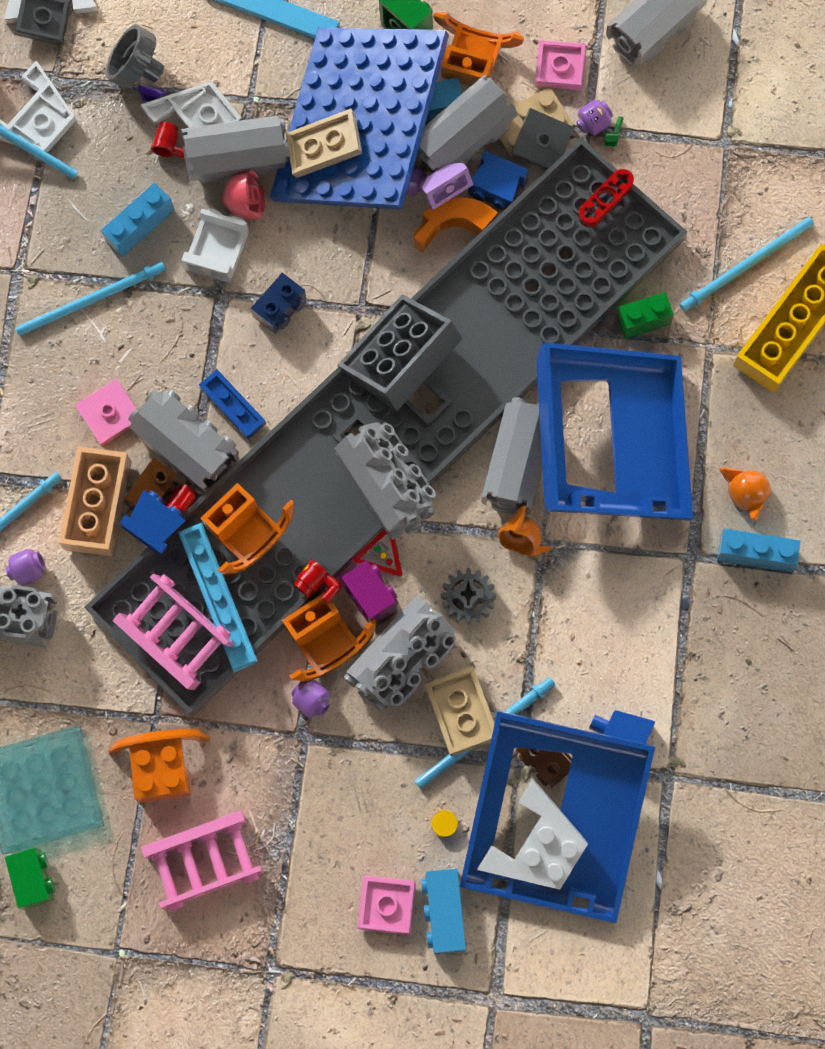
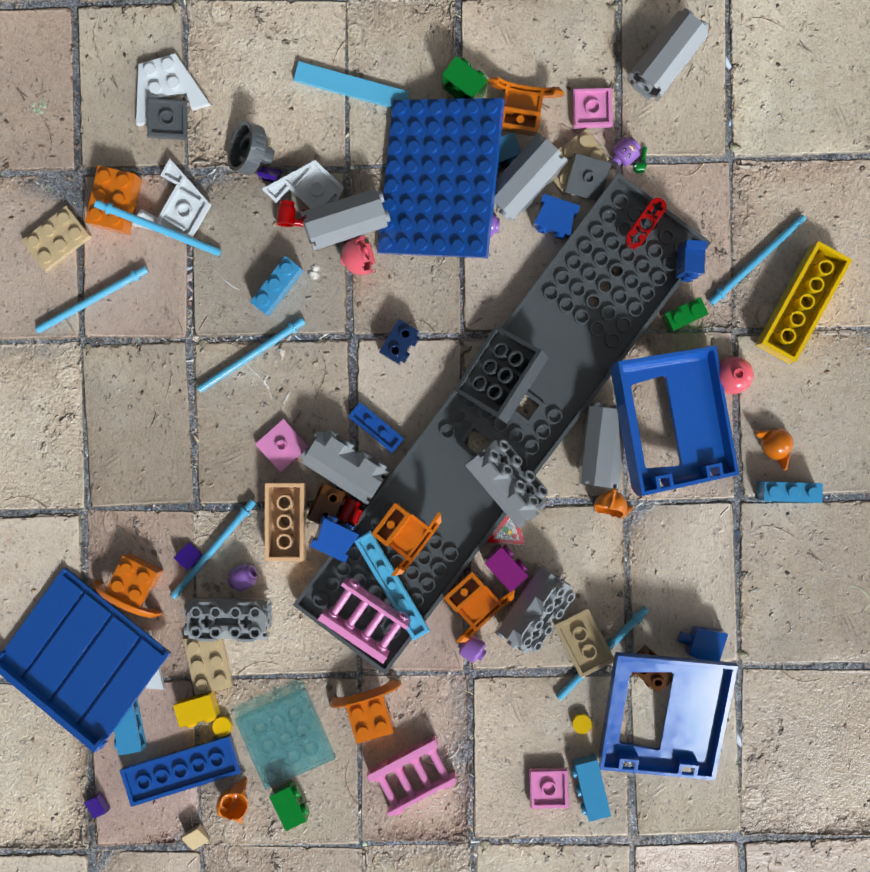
camera: 10 degrees left, 15 degrees up
white panel [181,209,249,283] -> none
tan plate [286,109,362,178] -> none
red piece [293,559,342,604] -> none
orange arch [414,197,498,252] -> none
lavender slope [422,163,473,210] -> none
dark grey gear [441,568,496,625] -> none
white wing [477,778,588,890] -> none
none -> blue hips [675,240,707,282]
none -> coral cylinder [719,356,754,394]

